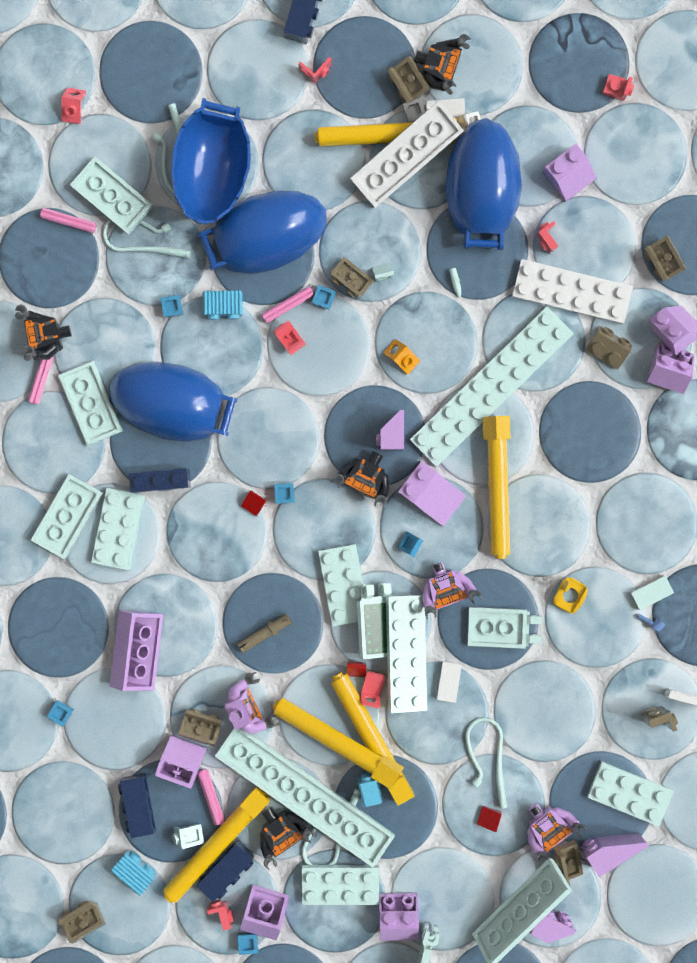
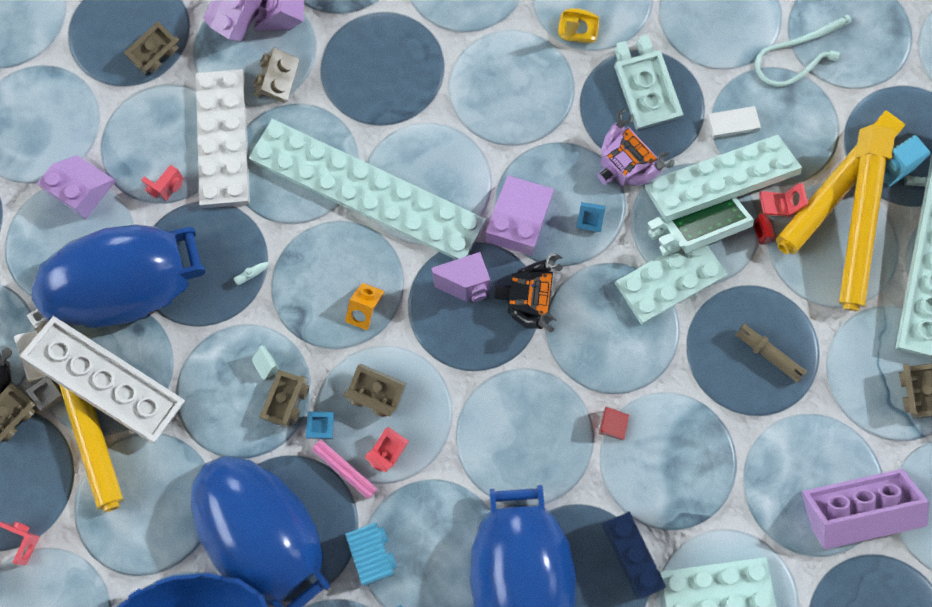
camera: 110 degrees left, 15 degrees down
lavender torso [224,672,279,734] -> none
dark azure plate [274,483,295,504] -> none
red slope [477,805,502,832] -> none
yellow brick [482,416,511,559] -> none
none -> dark tan bracket [343,363,407,417]

